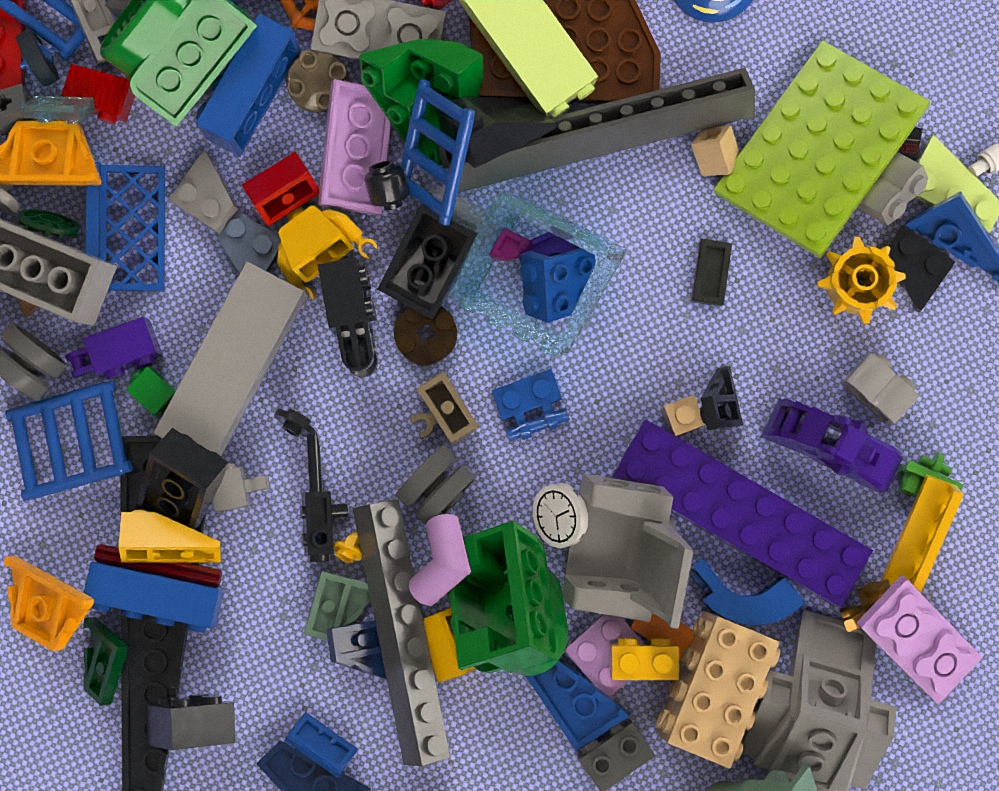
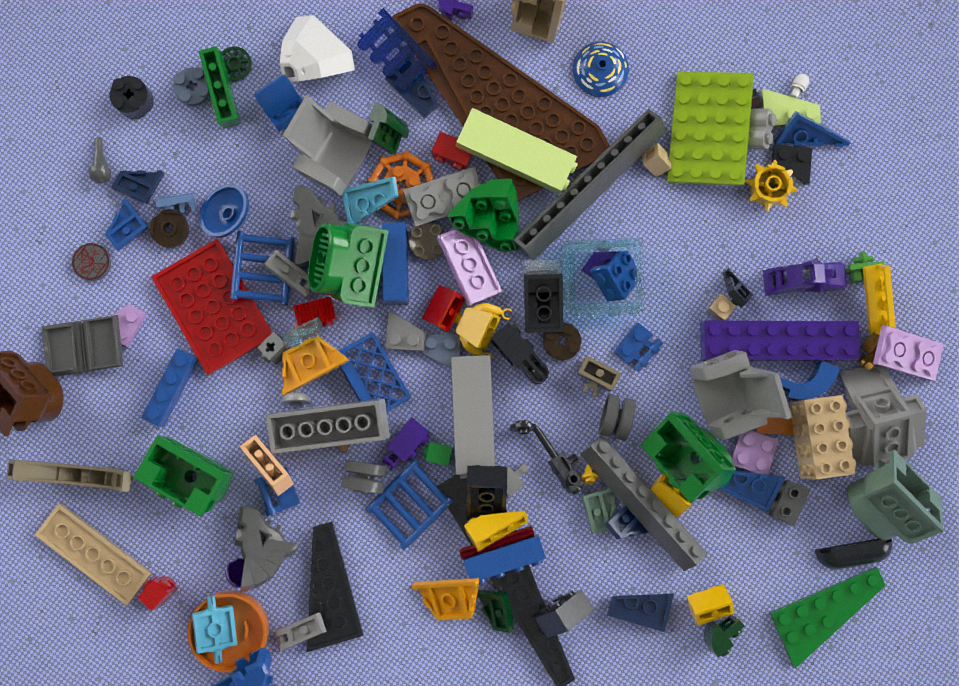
camera: 35 degrees left, 0 degrees up
black wheel [16,29,59,87] -> none
dark green wheel [18,209,80,239] -> none
blue plate [285,712,358,778] -> none
black head [364,160,410,210] -> none
blue bar [401,79,475,226] -> none
lavender brick [409,514,471,606] -> none
black slope [436,97,557,168] -> none
magenta tile [488,227,533,261] -> none
white tile [533,483,588,549] -> none
yellow brick [610,638,679,680] -> none
pearl dark grey tile [691,239,732,307] -> none
light grey brick [841,353,919,426] -> none

